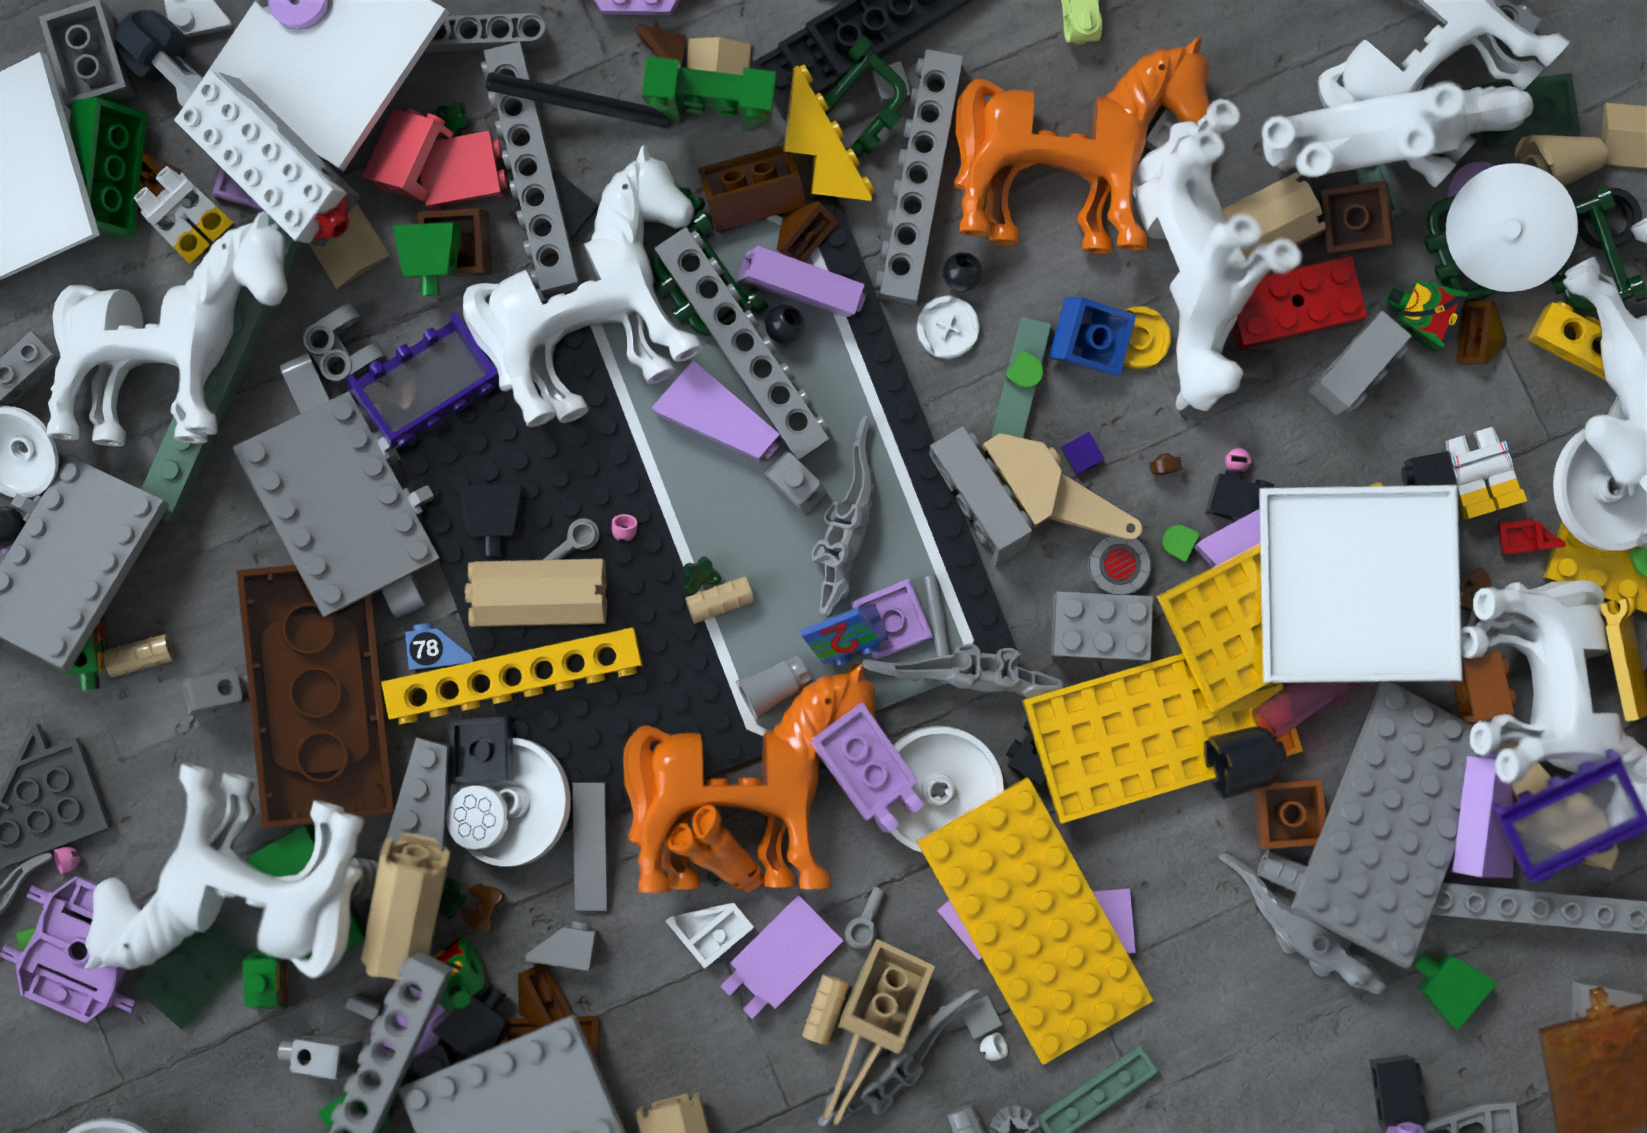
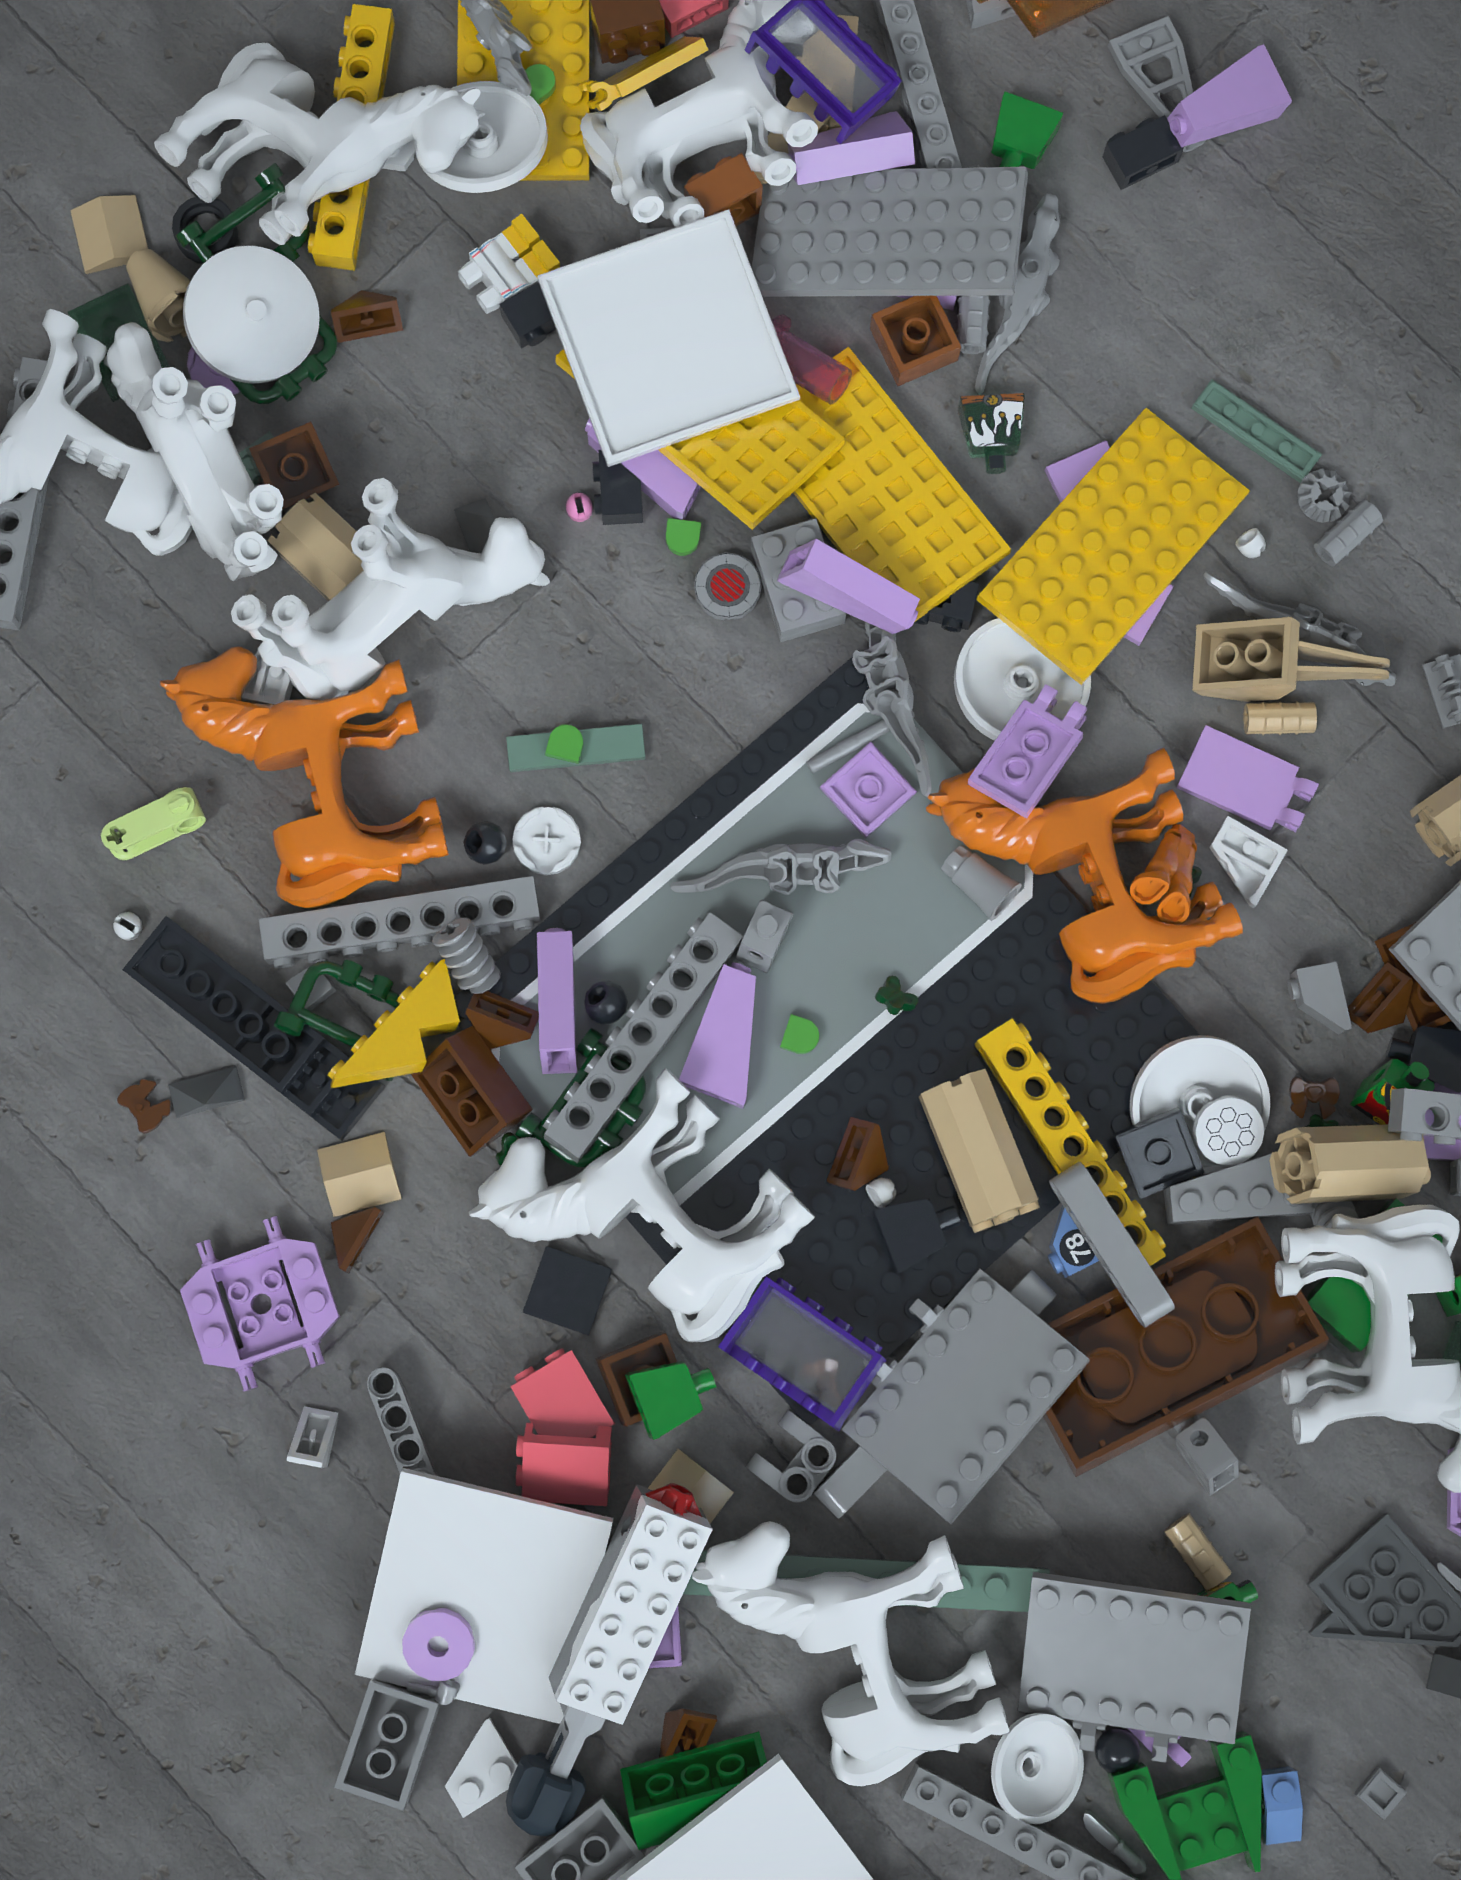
camera: 115 degrees left, 5 degrees down
bright pink hinge [53,846,81,874] -> none
white hips [134,166,234,264] -> none
dark green piece [436,102,471,139] -> none
light grey brick [481,41,581,297] -> none
black axle [486,72,671,129] -> none
light grey plate [543,518,600,560] -> none
light grey slope [572,782,608,911] -> none
bright pink hinge [612,514,637,542] -> none
green wedge [642,56,776,131] -> none
tan axle [685,576,755,624] -> none
blue slope [800,604,888,666] -> none
light grey plate [845,887,886,950] -> none
light grey wedge [929,426,1033,567] -> none
light grey tile [960,995,1002,1039] -> none
tan slope [980,433,1142,541] -> none
blue slope [1048,297,1137,376] -> none
dark purple tile [1061,432,1104,475] -> none
yellow tile [1123,306,1171,370] -> none
reddish brown tile [1149,453,1182,475] -> none
black cylinder [1204,727,1286,799] -> none
red brick [1232,256,1367,351] -> none
light grey brick [1308,311,1412,416] -> none
torso [1384,280,1468,352] -> none
reddish brown piece [1459,567,1492,612] -> none
red slope [1497,519,1566,555] -> none
none -> light grey piece [432,917,501,994]
none -> lavender slope [777,539,920,634]
none -> bright green tile [780,1014,819,1054]
none -> reddish brown slope [826,1117,889,1191]
none -> white hinge [866,1177,896,1208]
none -> torso [958,393,1025,474]
none -> light grey beam [1049,1162,1175,1328]

